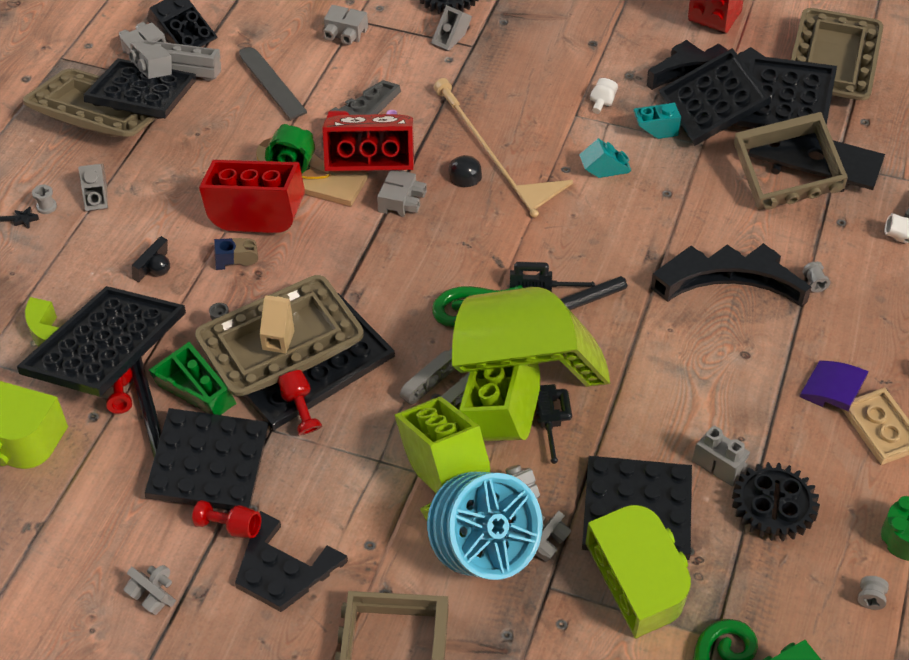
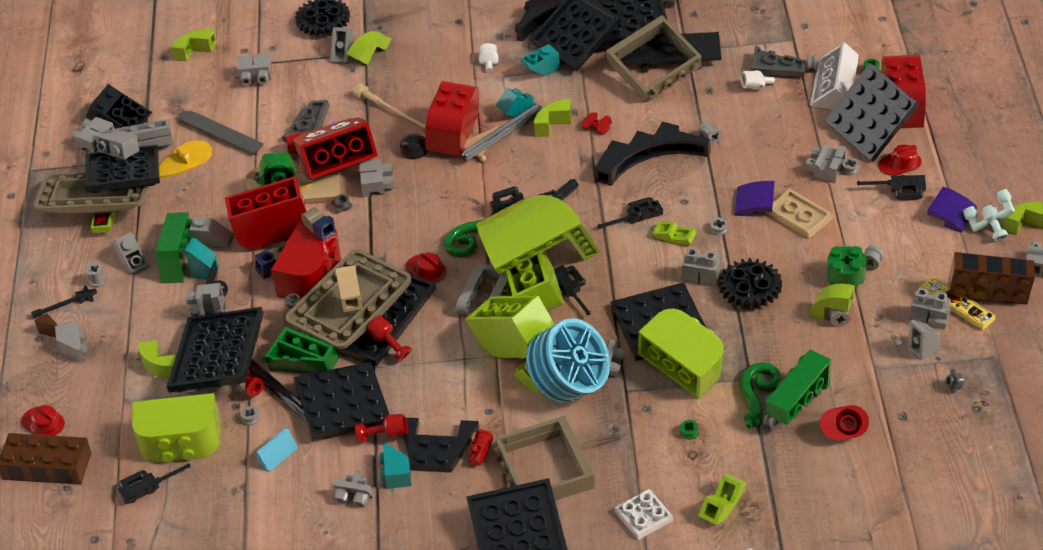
camera: 20 degrees left, 5 degrees down
none -> slope [91,213,115,233]
none -> green wedge [155,212,193,284]
none -> yellow shield [159,140,212,178]
none -> teal slope [184,238,219,280]
none -> light grey hips [186,283,227,317]
none -> light grey slope [189,217,233,248]
none -> light grey bush [240,406,259,426]
none -> medium azure slope [256,428,298,472]
none -> red brick [271,219,342,300]
none -> leg [301,207,336,241]
none -> dark grey plate [332,194,352,212]
none -> lime brick [347,31,392,65]
none -> teal slope [380,444,412,489]
none -> red piece [406,252,447,283]
none -> red brick [425,81,479,156]
none -> axle [461,104,542,161]
none -> red hinge [468,430,494,467]
none -> lime brick [534,99,571,137]
none -> red piece [582,112,612,135]
none -> black piece [597,197,663,229]
none -> lime slope [652,221,696,245]
none -> light grey bush [711,217,727,235]
none -> lime brick [809,284,855,320]

